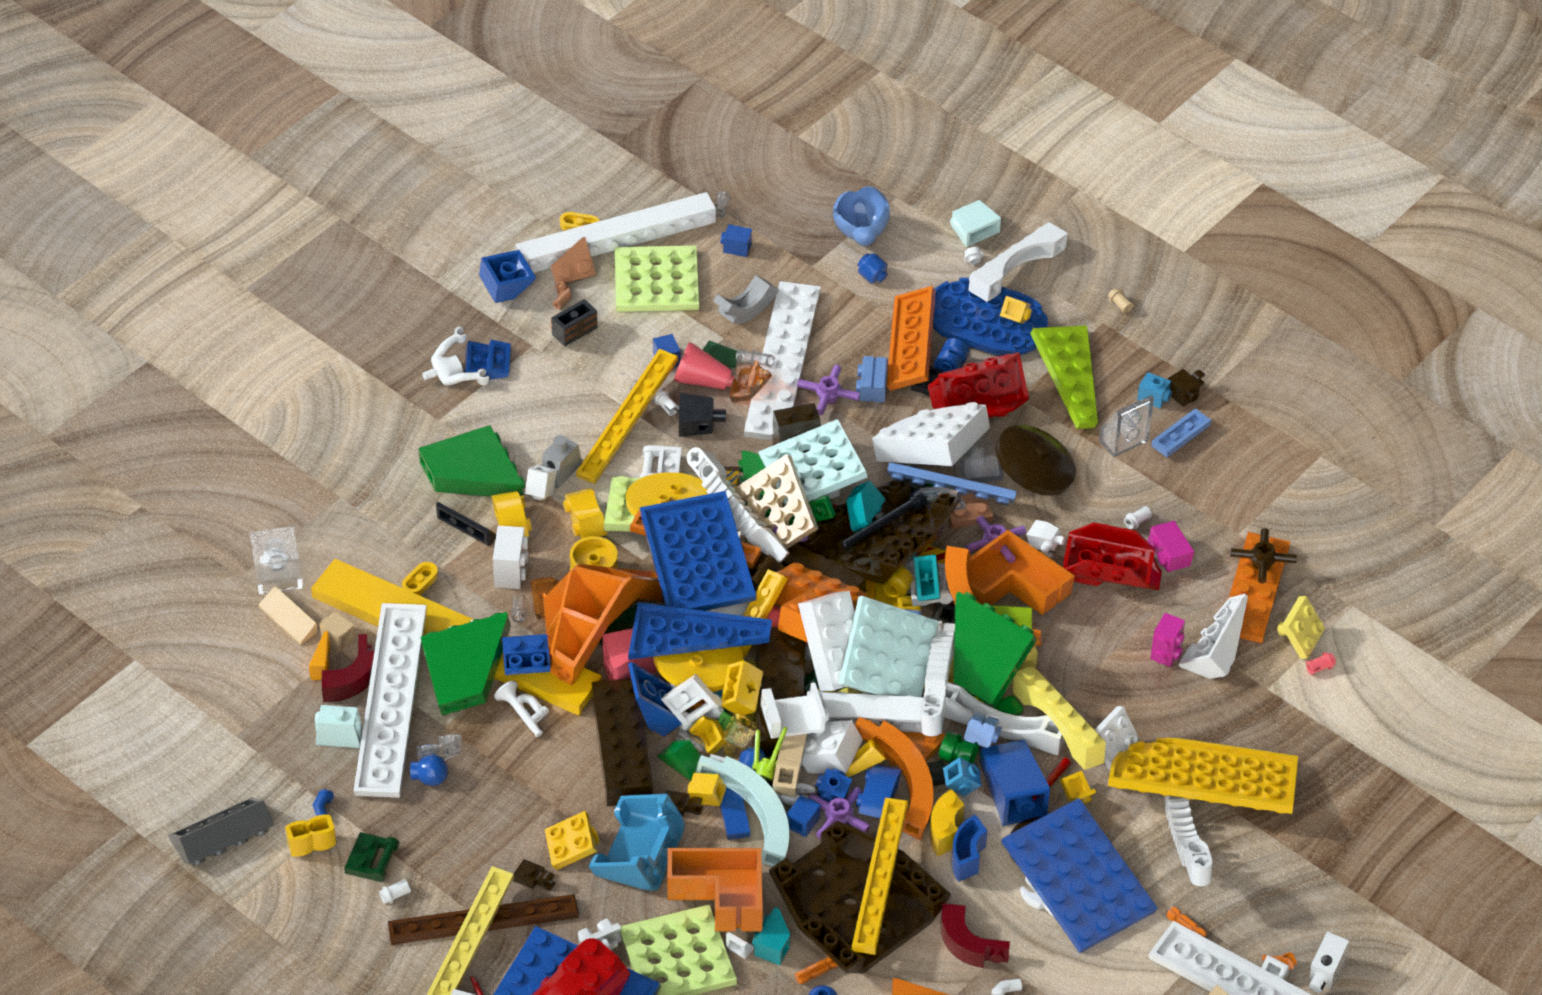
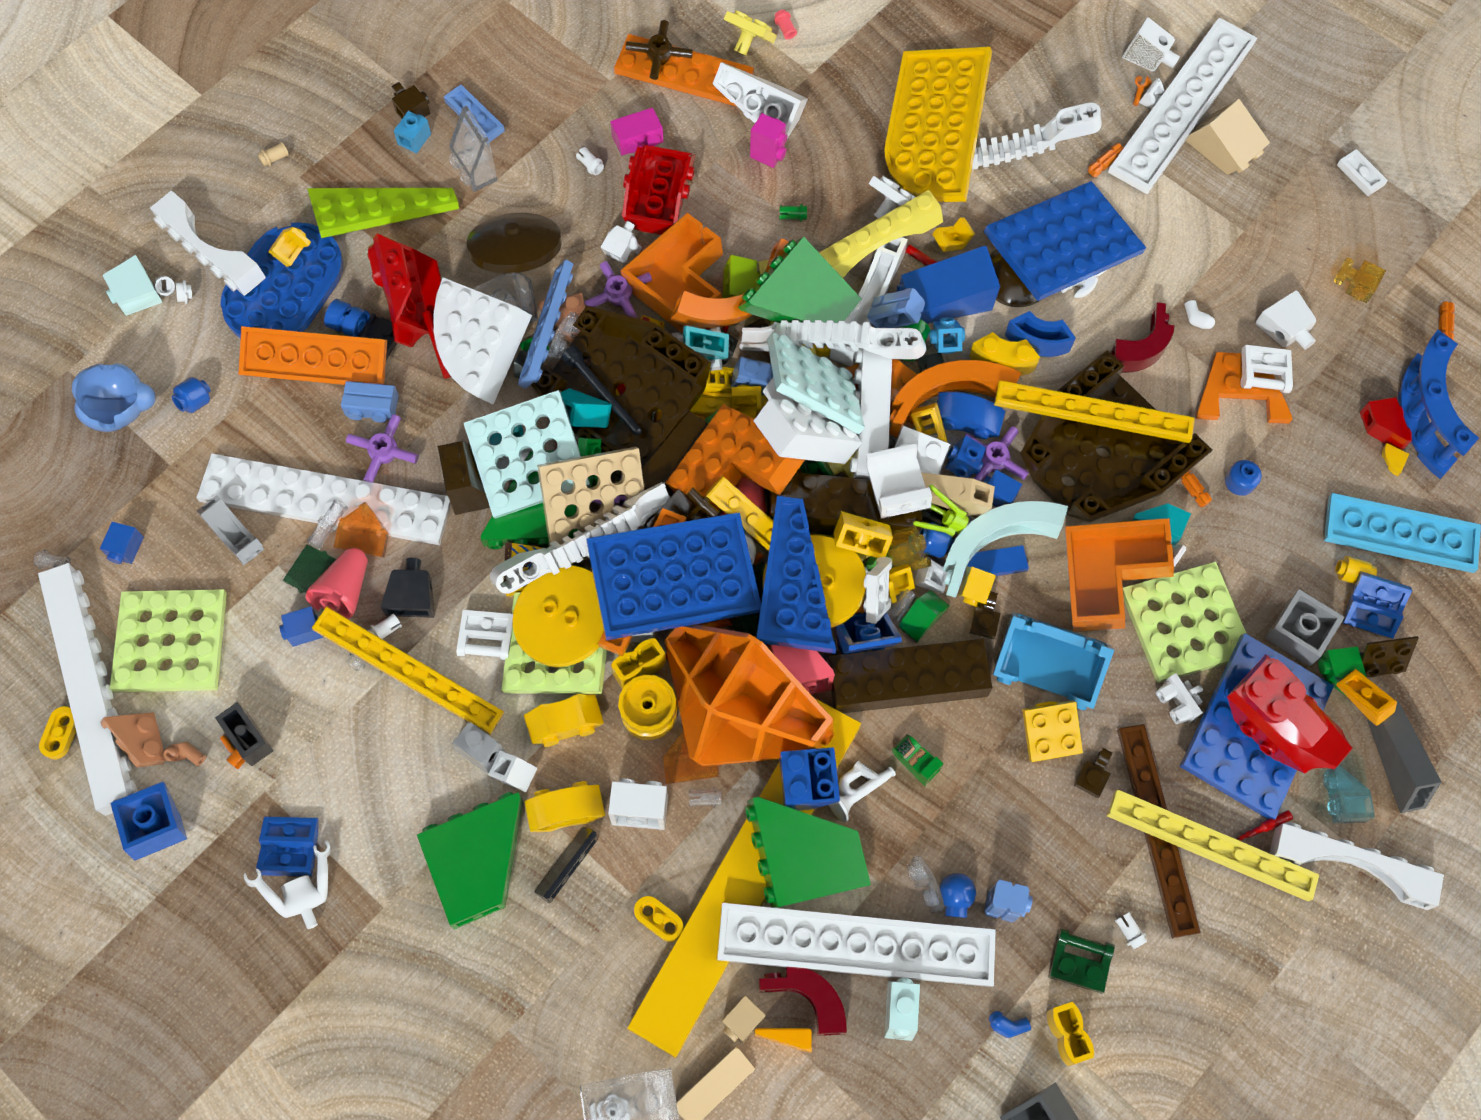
camera: 90 degrees left, 20 degrees up
none -> white hinge [154,276,175,296]
none -> yellow brick [611,638,666,689]
none -> green pin [779,204,807,222]
none -> green leg [892,734,944,786]
none -> medium blue brick [984,879,1033,922]

